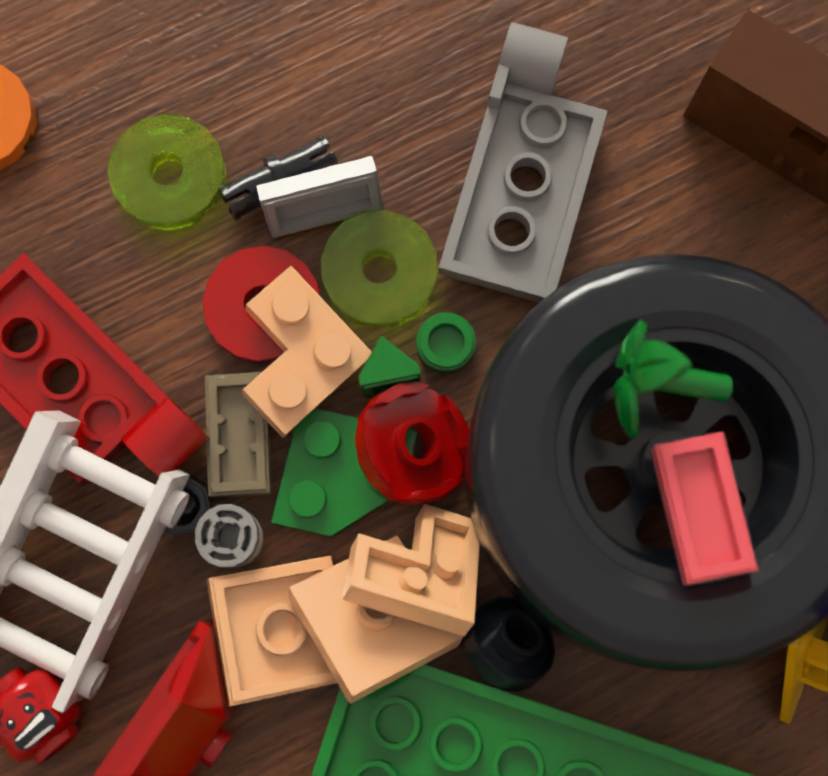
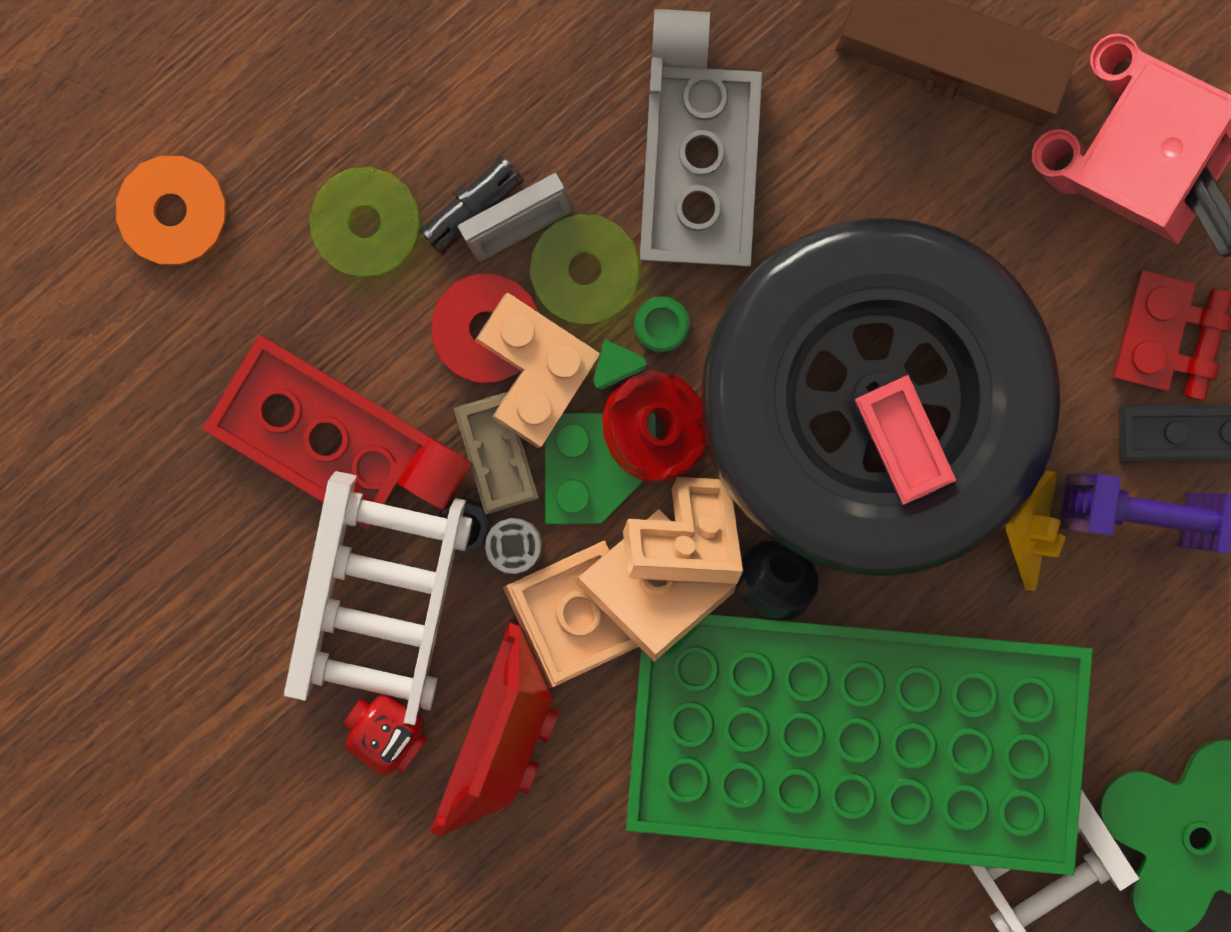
camera: 10 degrees left, 10 degrees up
green plant [614,320,733,438] -> none

